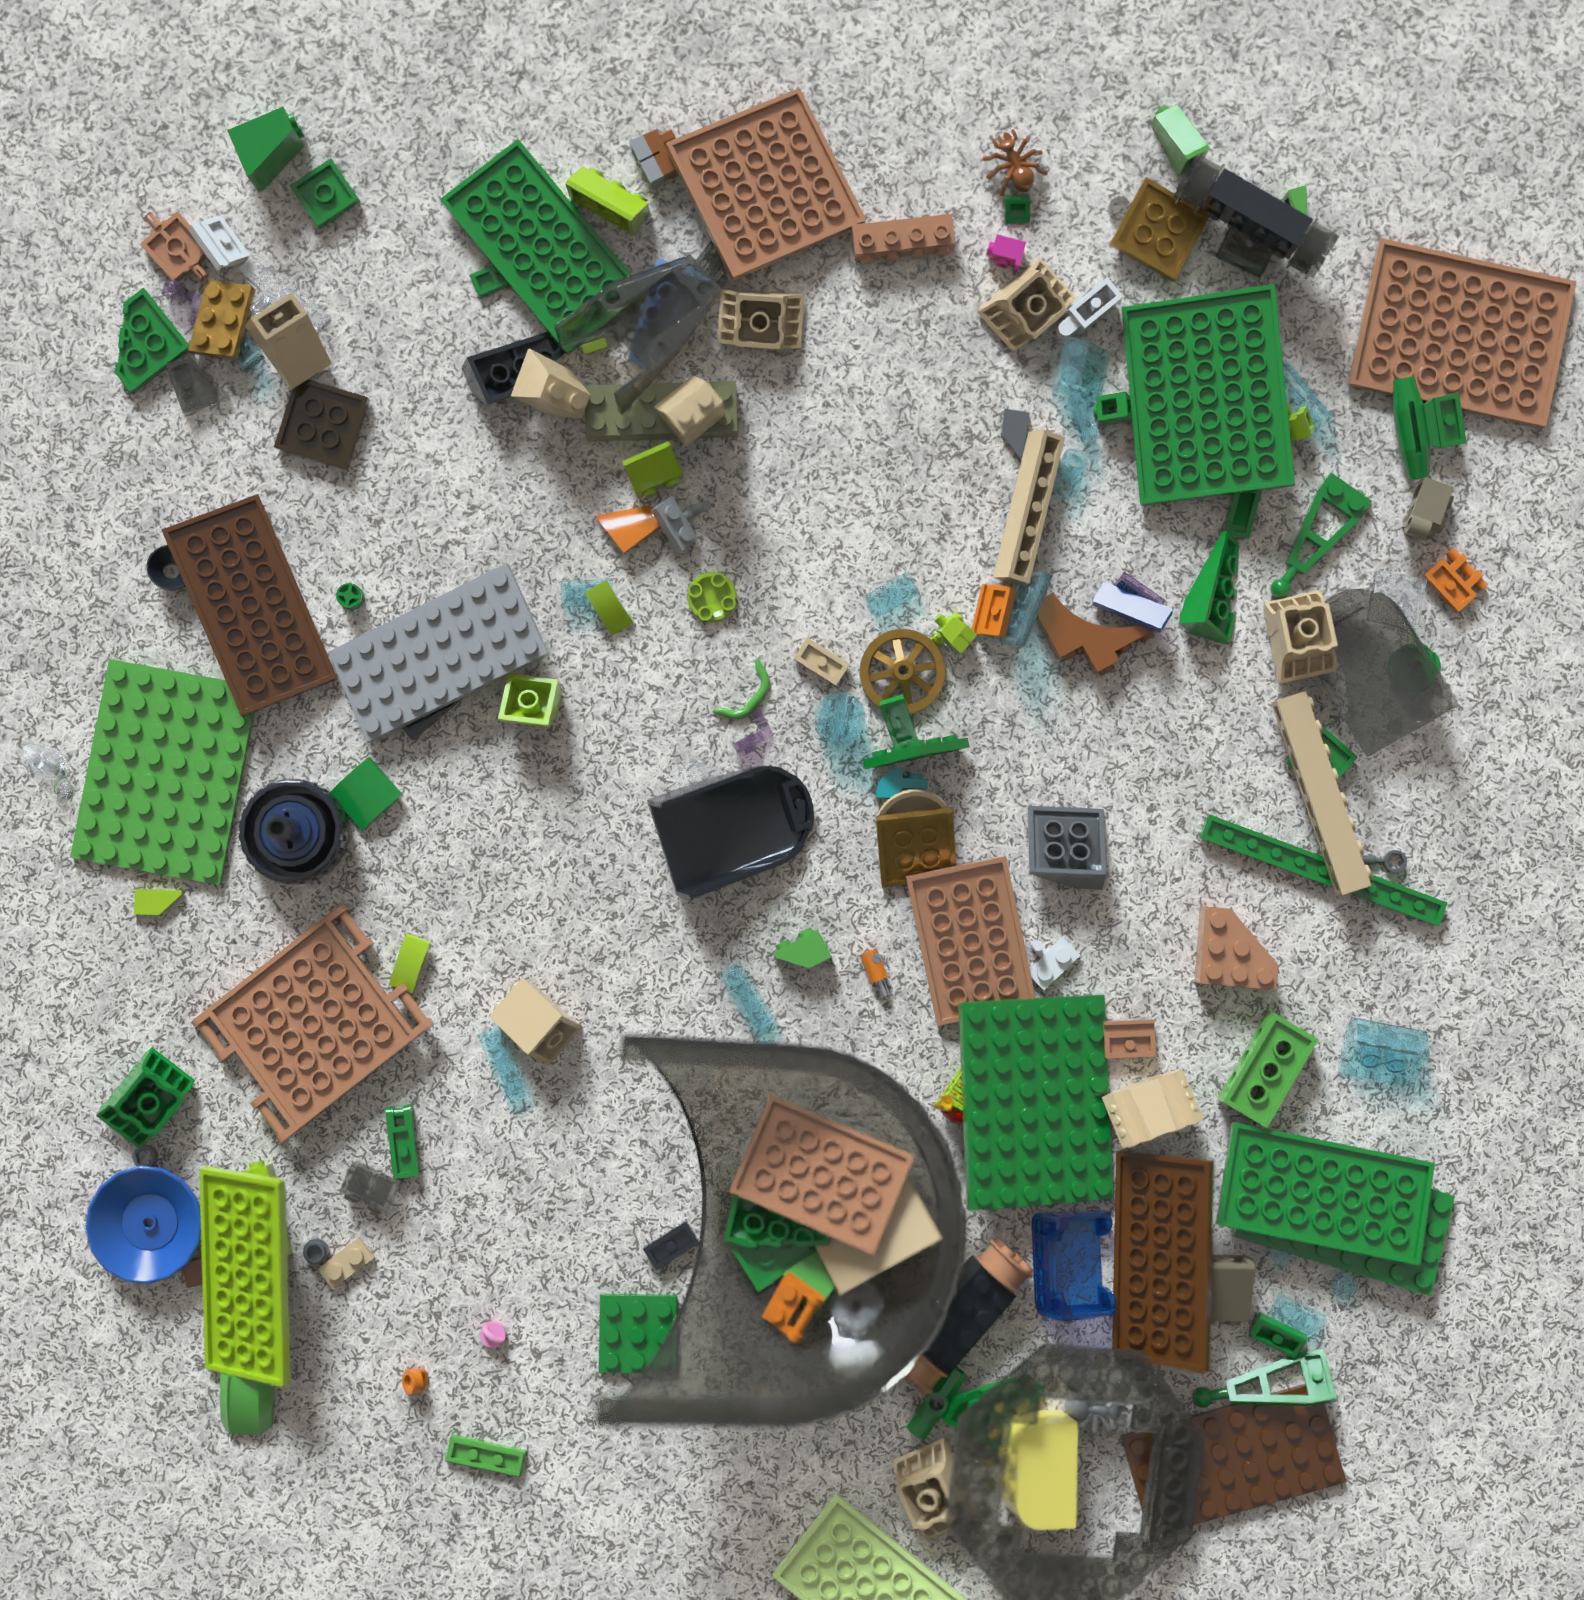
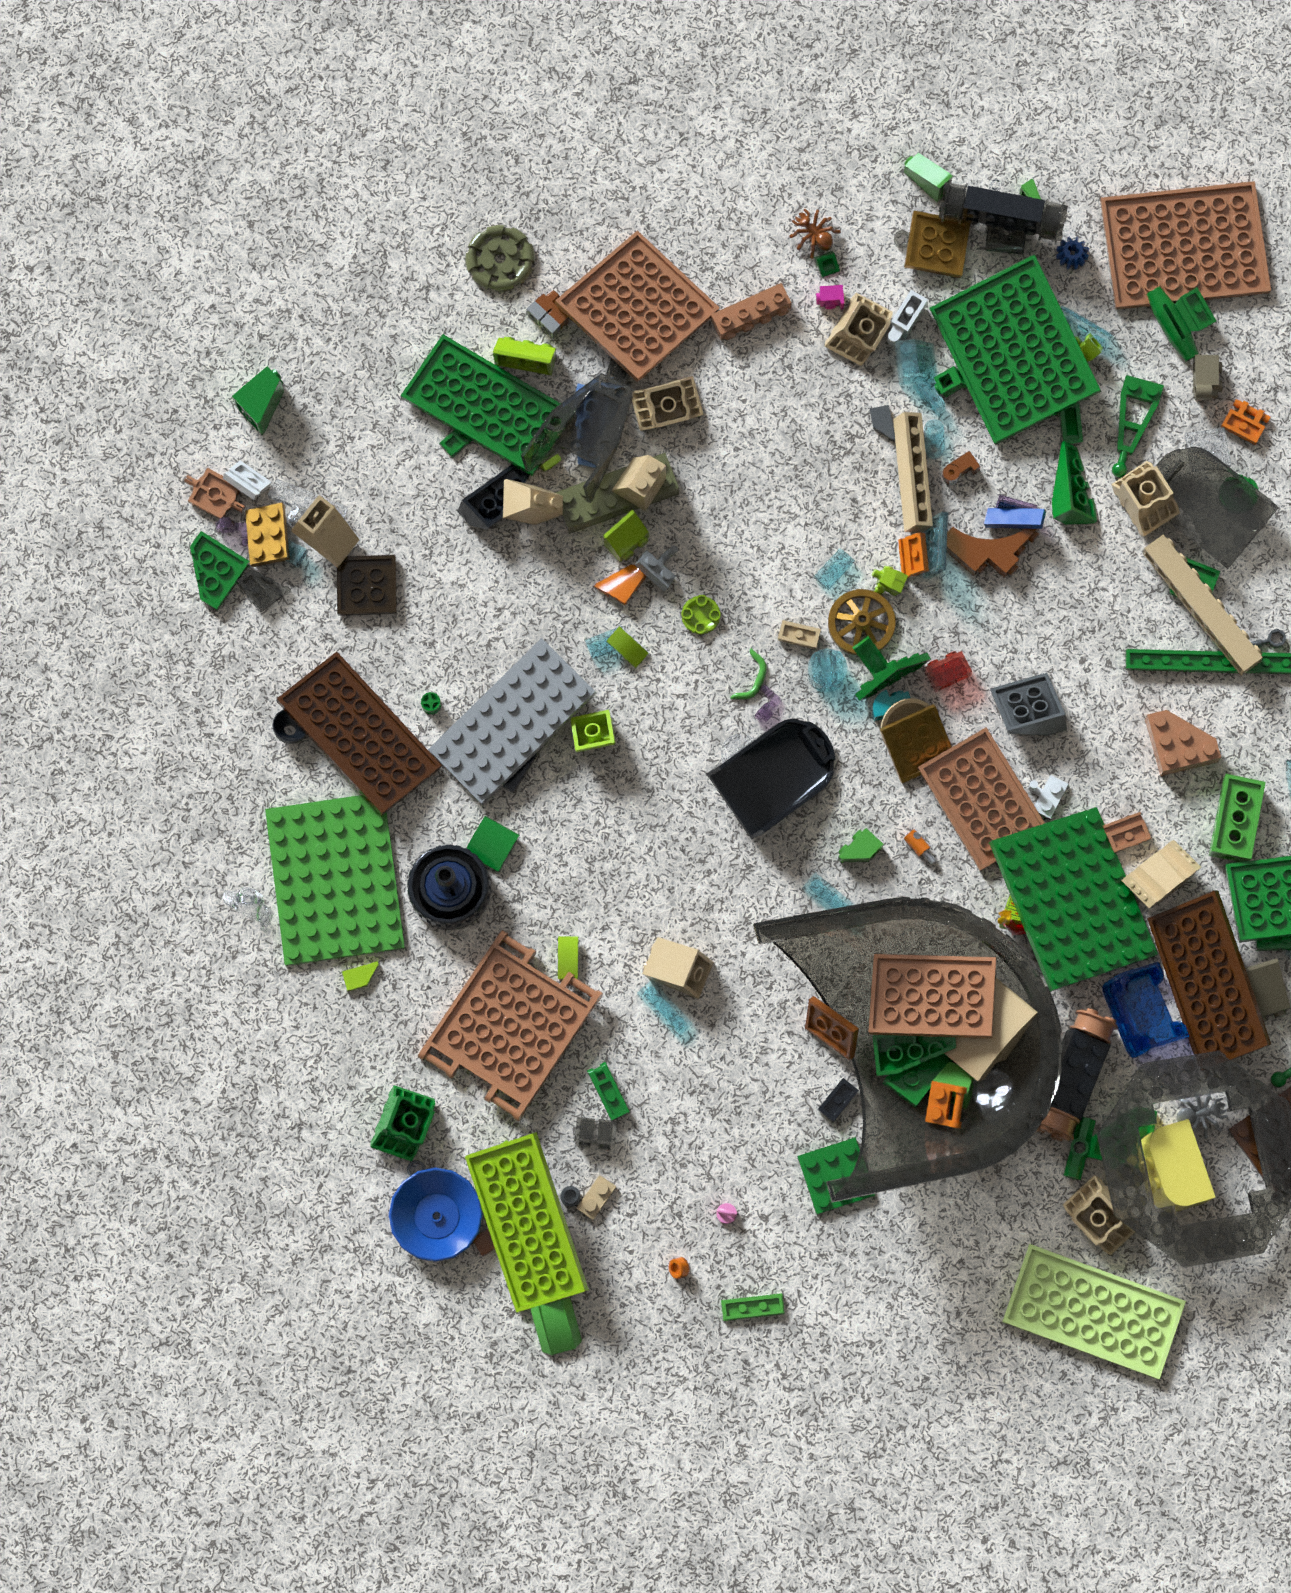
camera: 10 degrees left, 10 degrees down
green plate [289,158,361,230] -> none
none -> olive plate [465,225,535,292]
none -> dark orange tile [805,996,859,1060]
none -> clear red brick [925,651,972,693]
none -> dark orange leg [942,451,980,485]
none -> blue gear [1056,236,1089,270]

